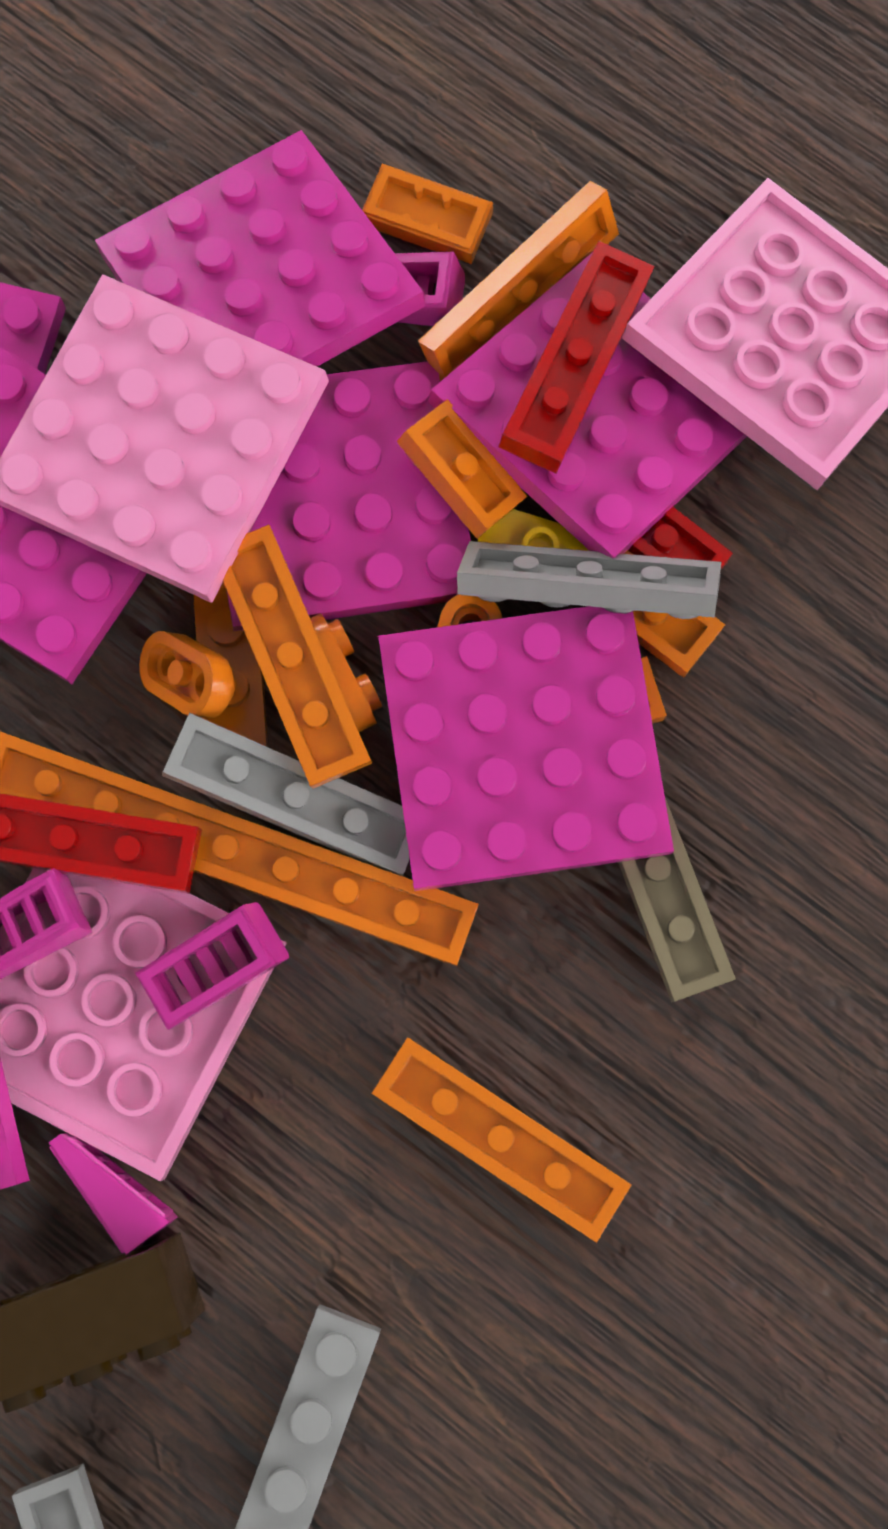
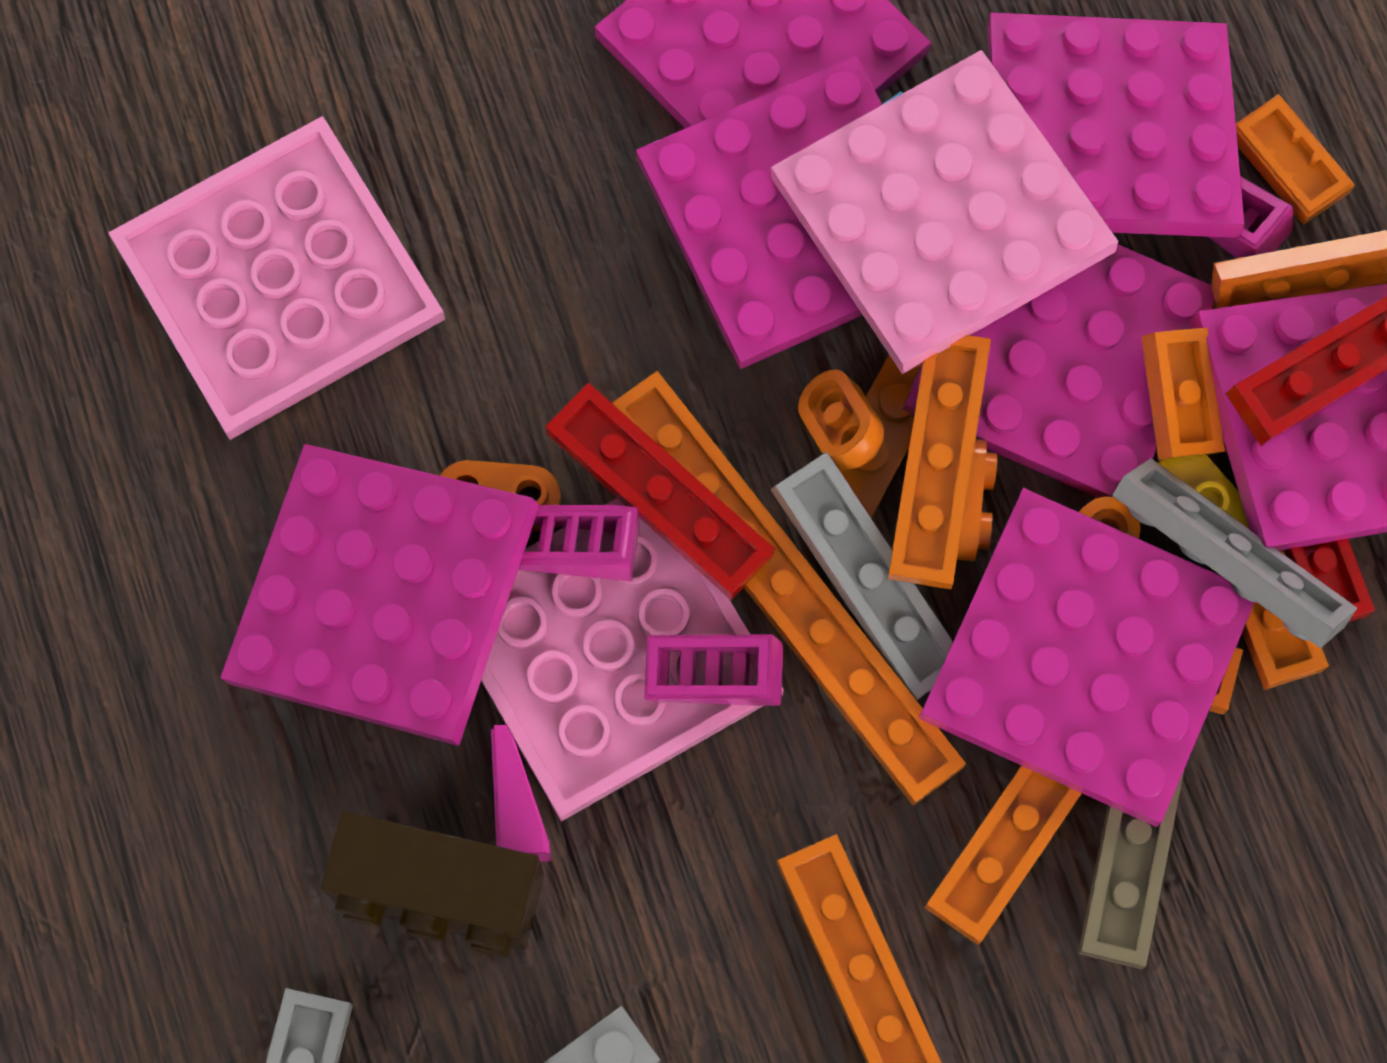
camera: 30 degrees right, 5 degrees down
none -> orange plate [924,766,1082,945]

